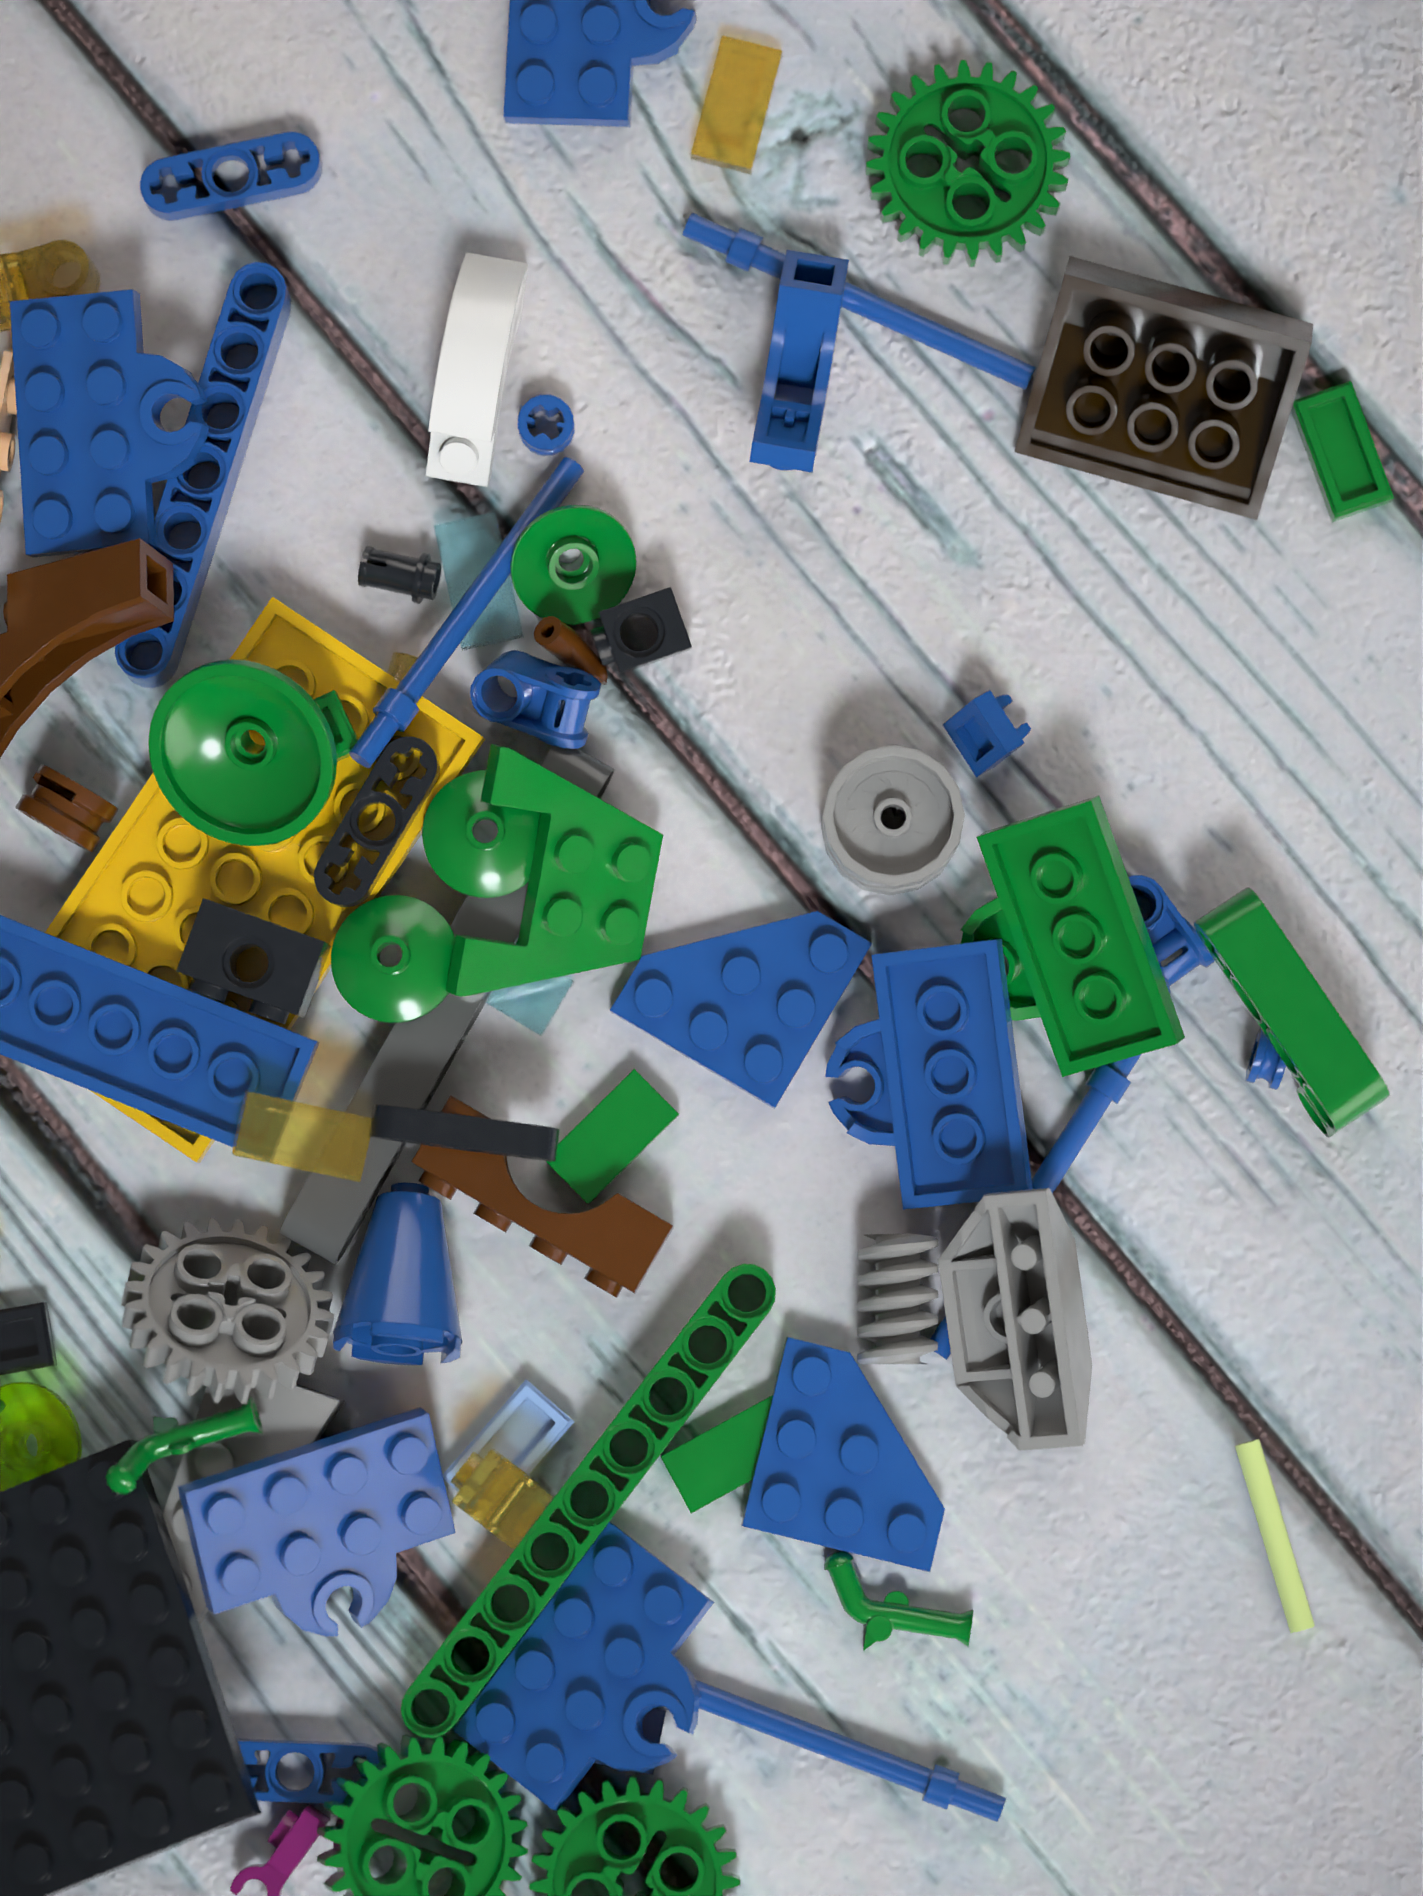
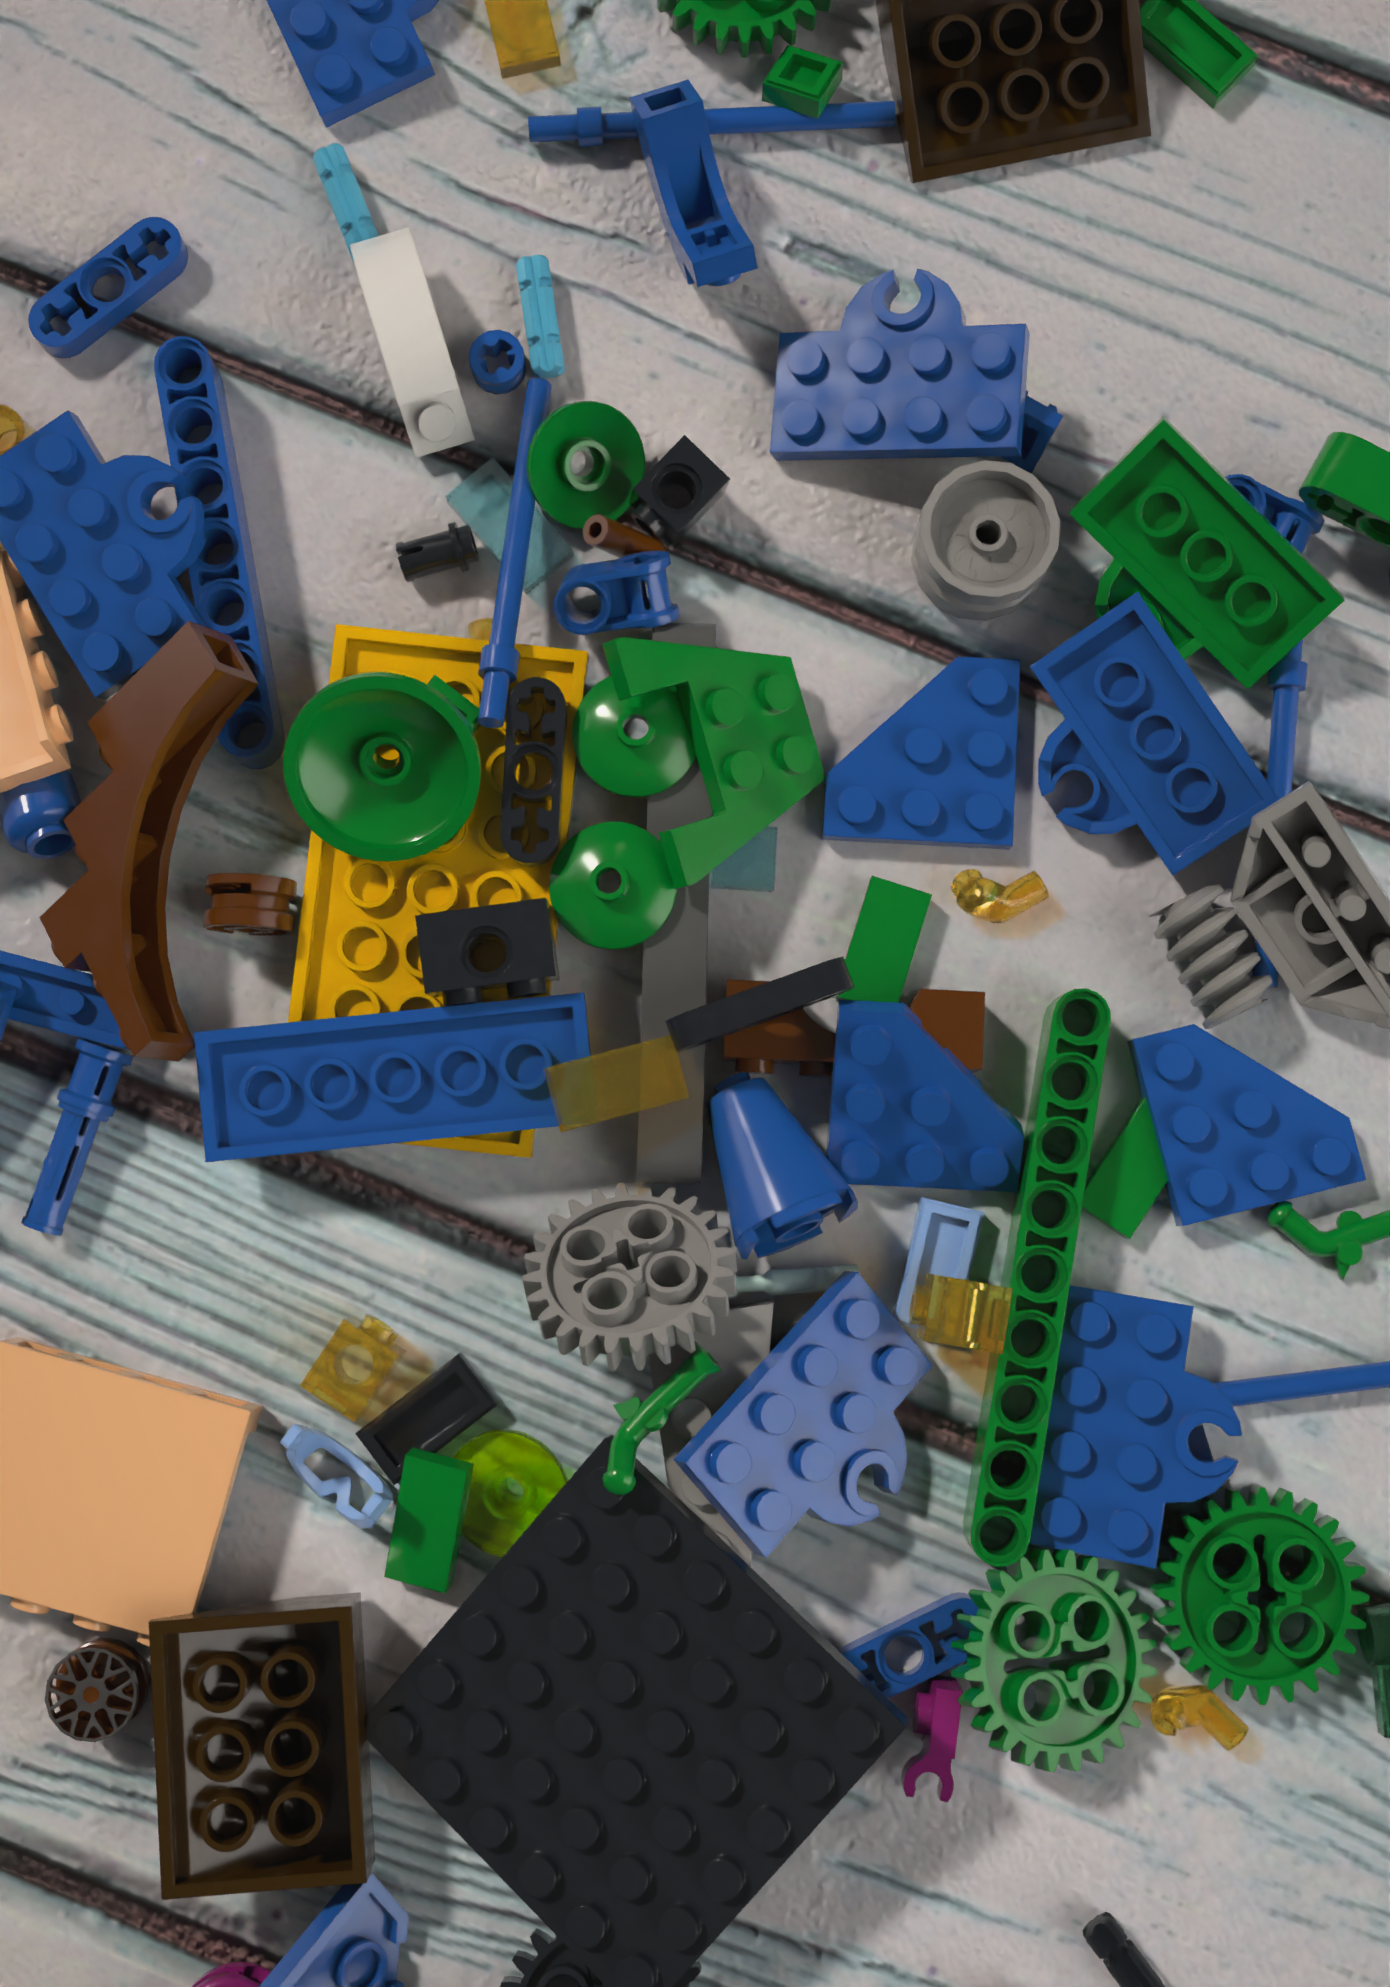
camera: 30 degrees left, 0 degrees up
none -> medium azure axle [313,143,379,262]
none -> medium azure axle [516,254,565,379]
none -> light aqua piece [728,1264,860,1297]
none -> green tile [762,45,843,119]
none -> blue plate [770,268,1030,461]
none -> blue plate [826,1000,1024,1193]
none -> clear yellow arm [951,869,1049,923]

